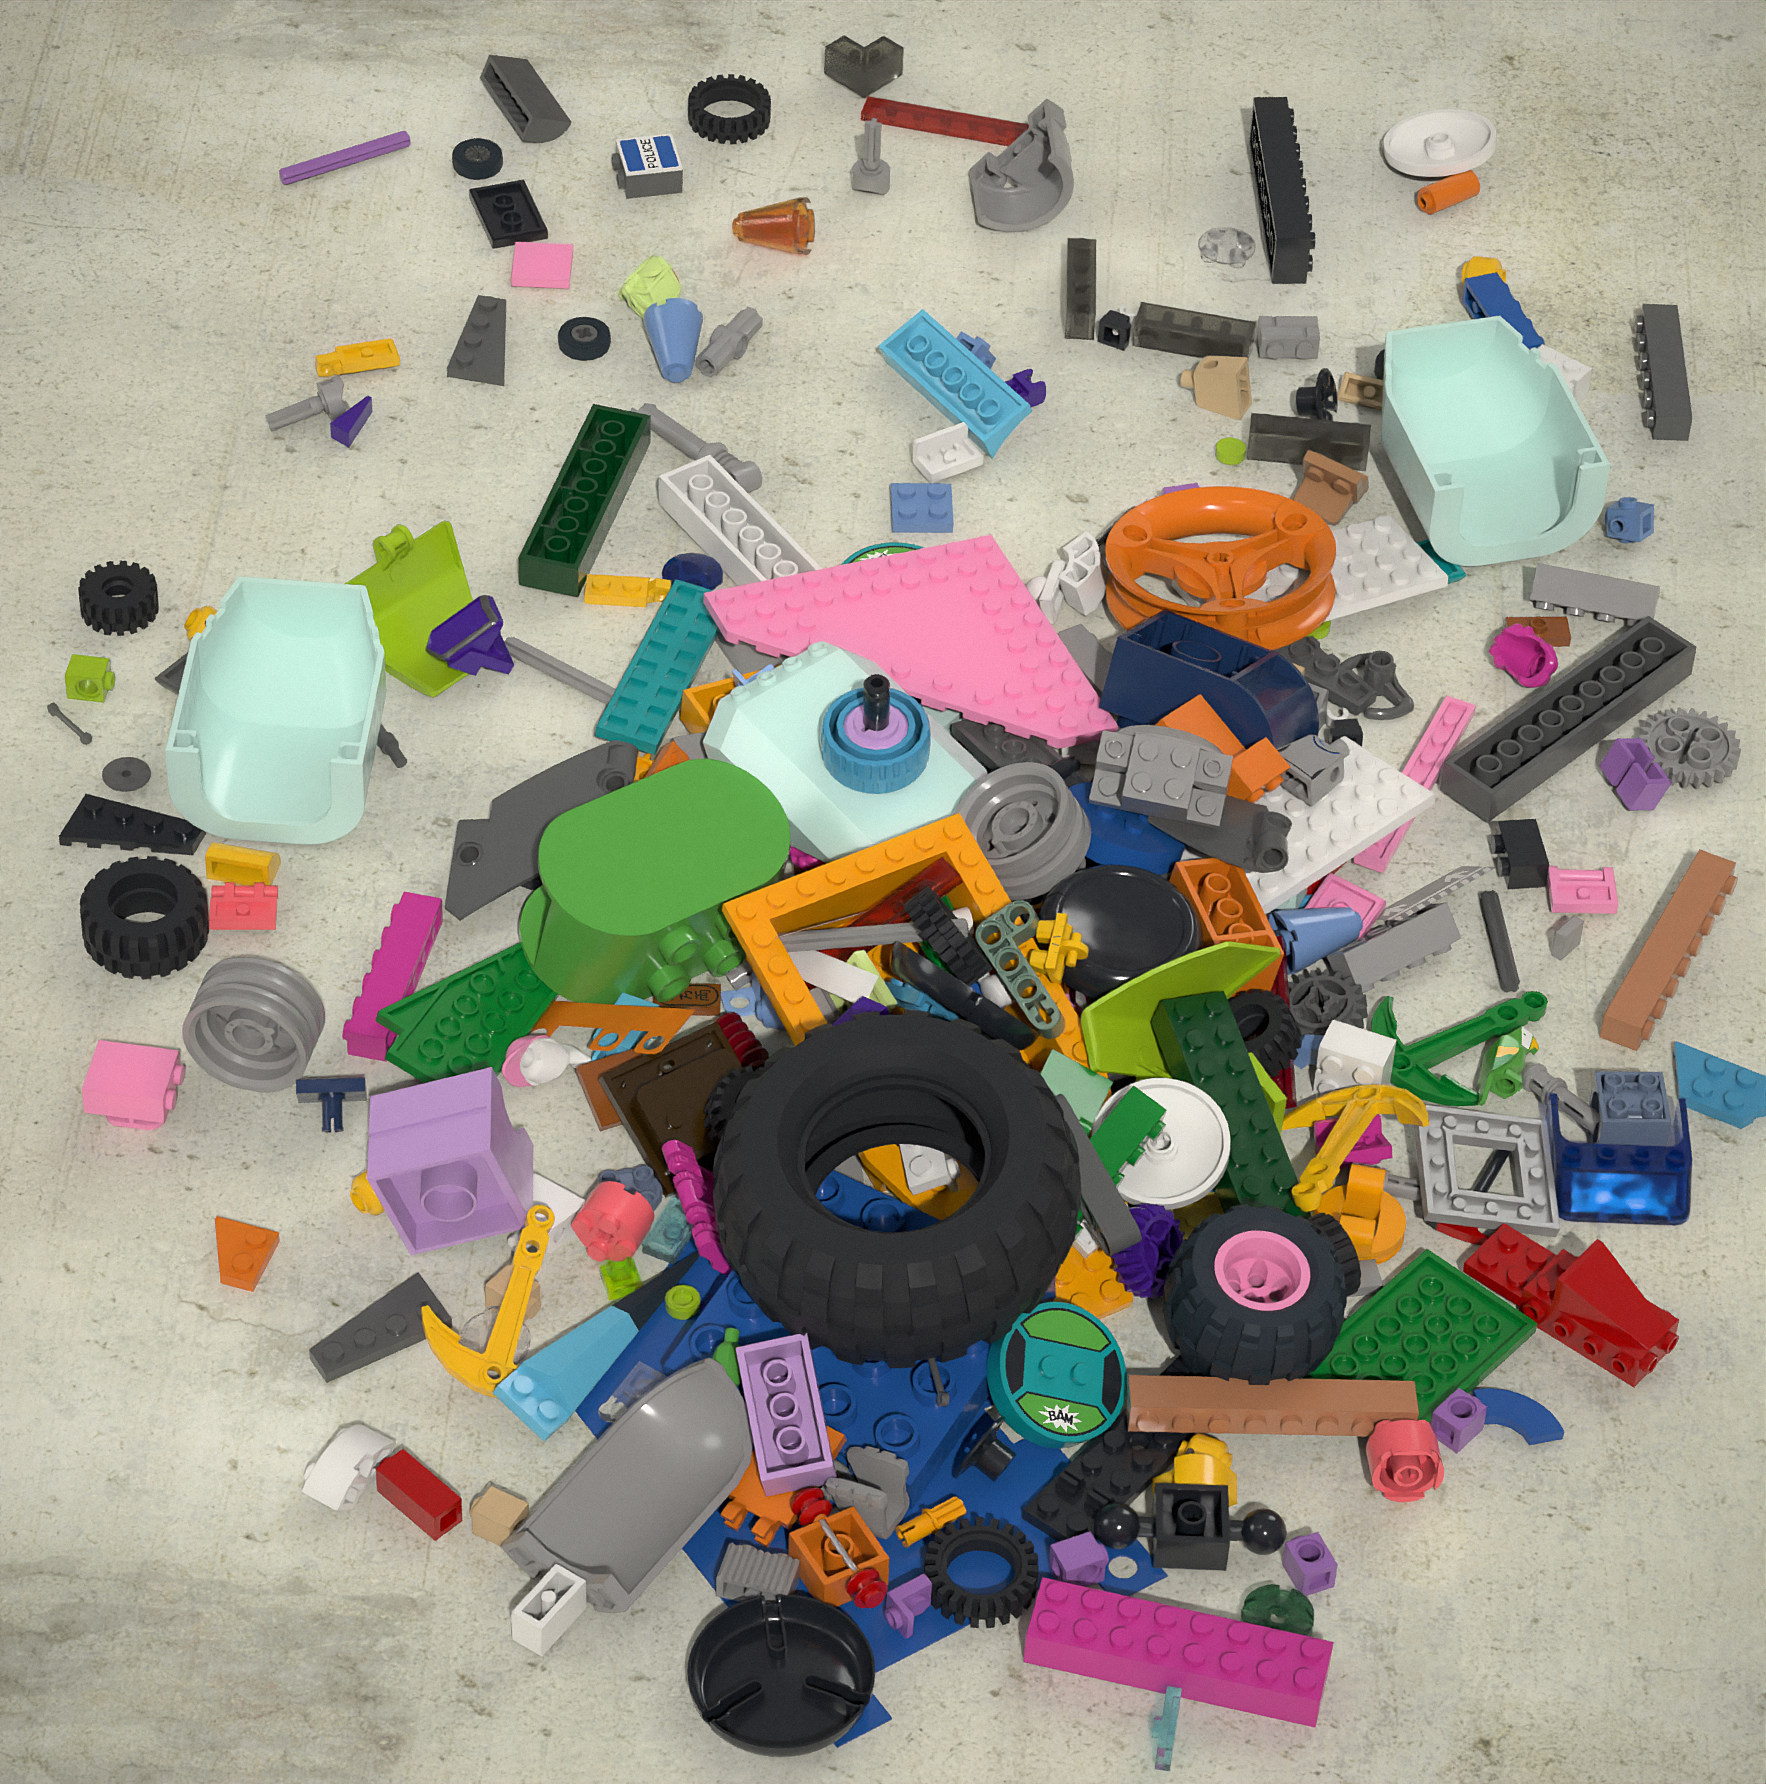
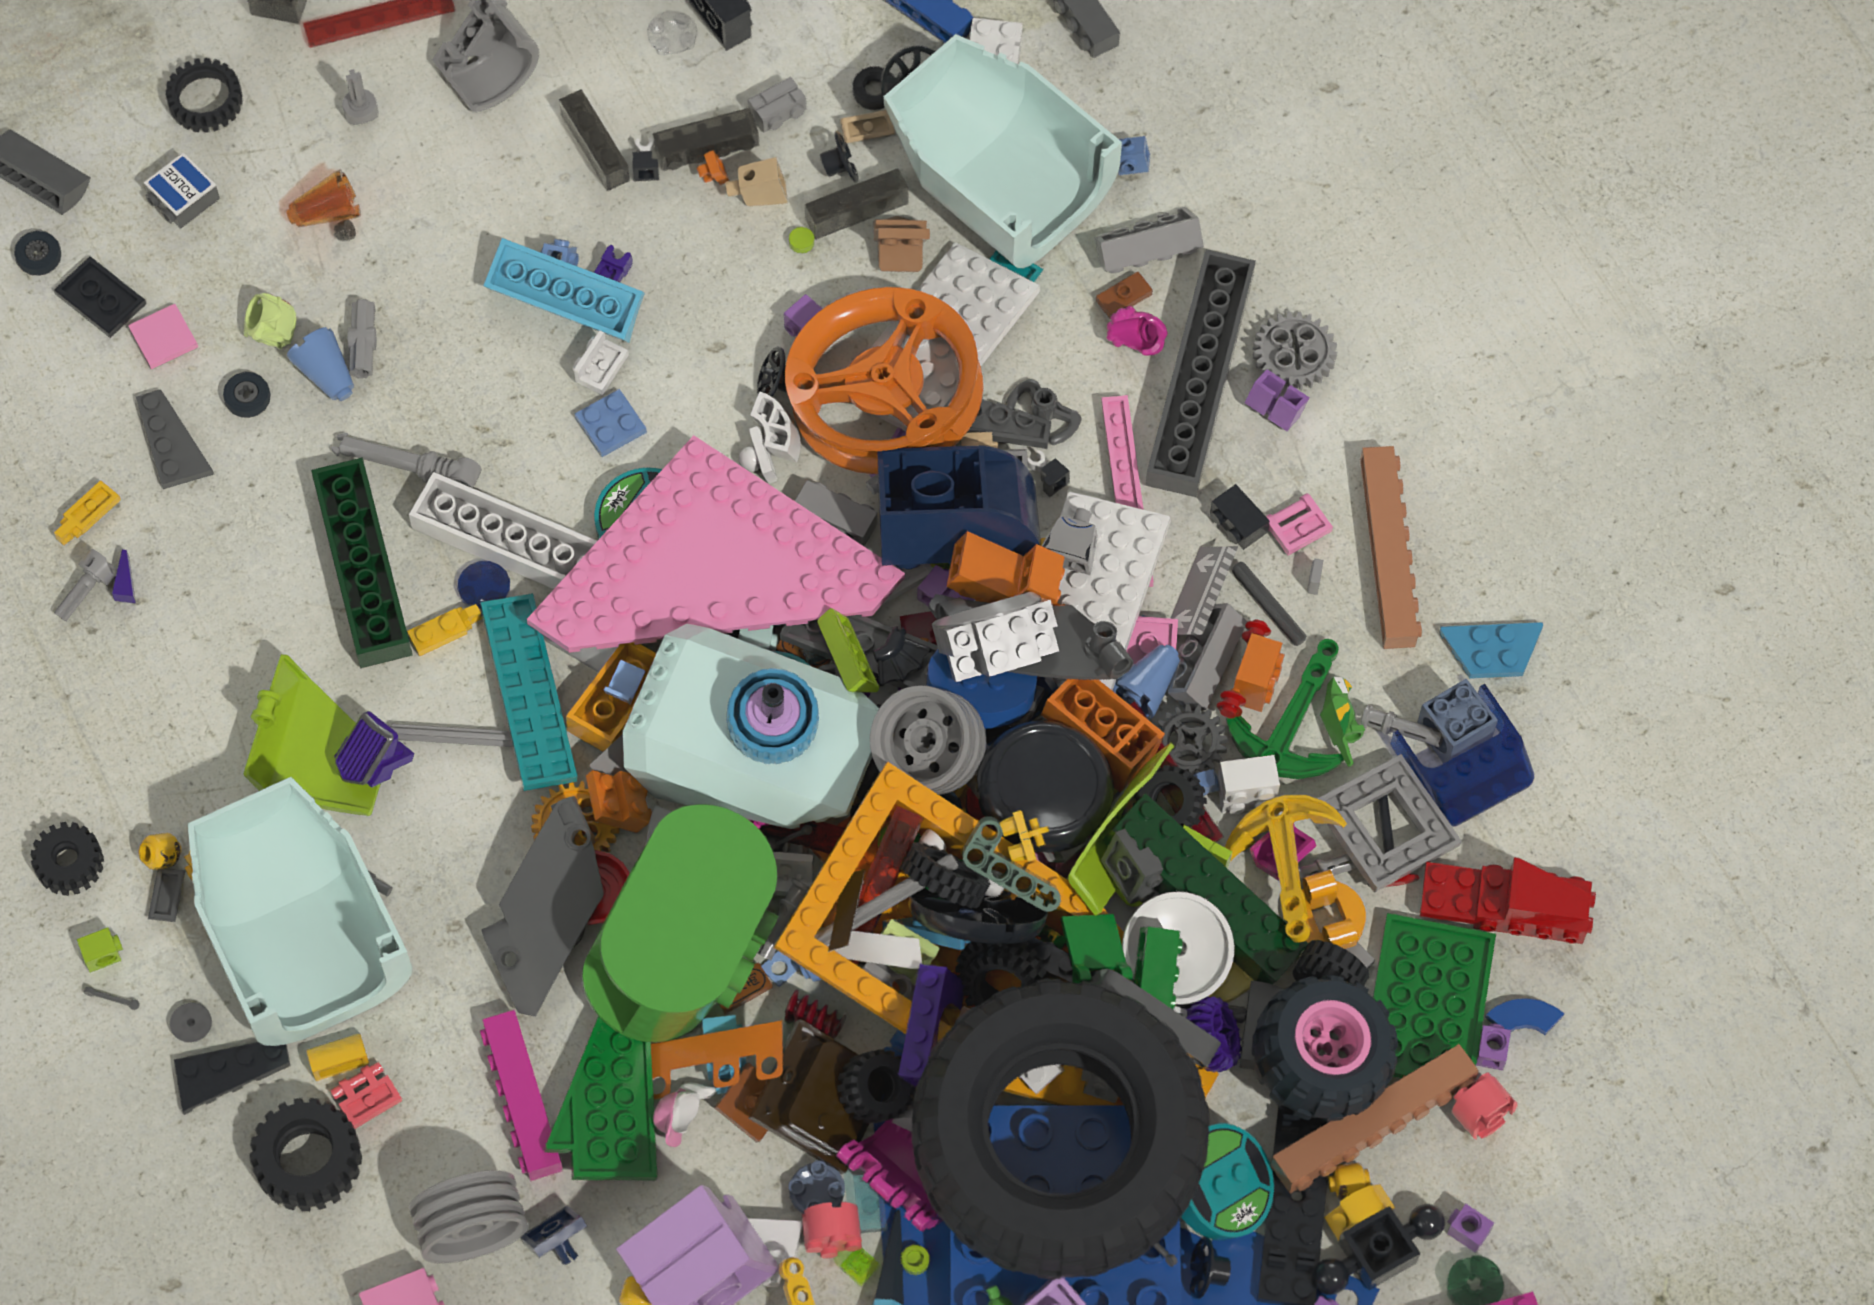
camera: 30 degrees left, 20 degrees up
none -> clear smoke hinge [334,219,356,241]
none -> orange tile [697,150,729,185]
none -> lime slope [817,608,879,692]
none -> dark grey plate [1101,829,1163,904]
none -> orange brick [1216,619,1285,718]

